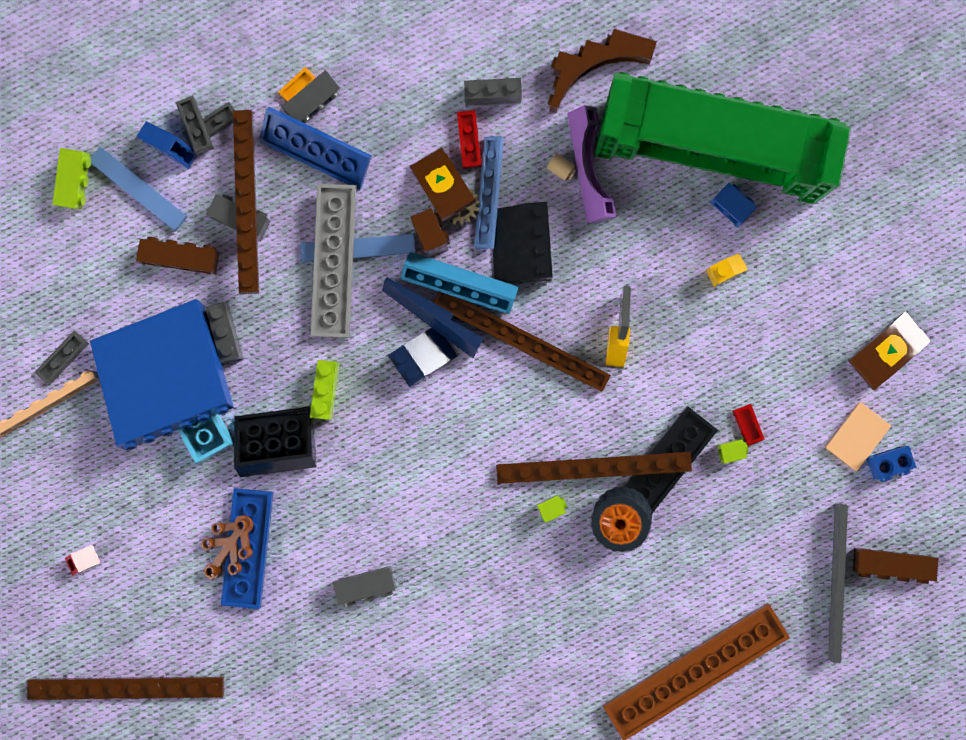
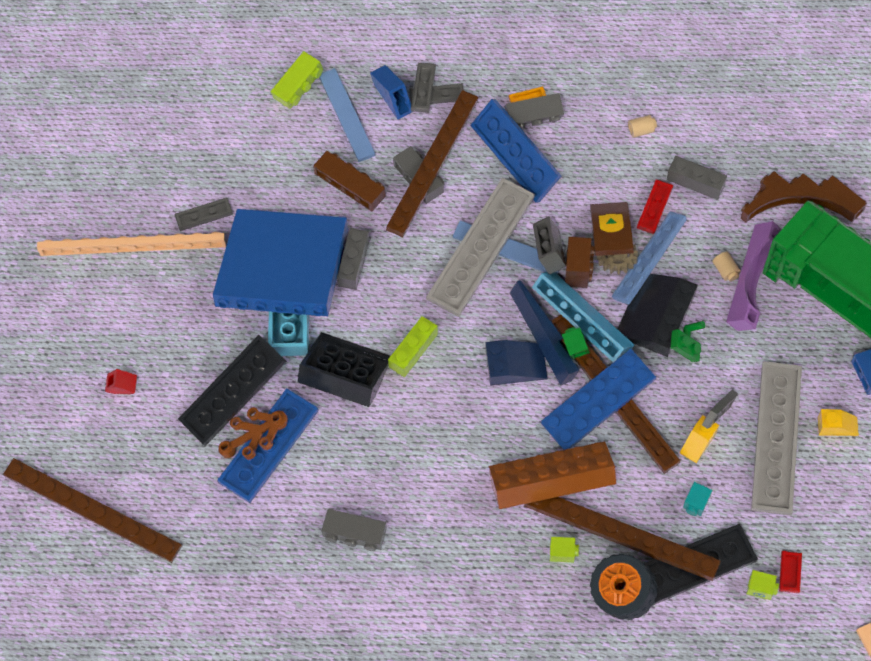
camera: 30 degrees right, 20 degrees down
none -> black plate [178,335,287,446]
none -> dark orange brick [489,441,617,509]
none -> dark grey brick [533,216,566,274]
none -> blue plate [540,349,656,450]
none -> green brick [562,327,590,360]
none -> tan brick [628,115,657,138]
none -> green plate [671,321,706,362]
none -> teal brick [683,482,713,516]
none -> light grey plate [751,361,802,516]

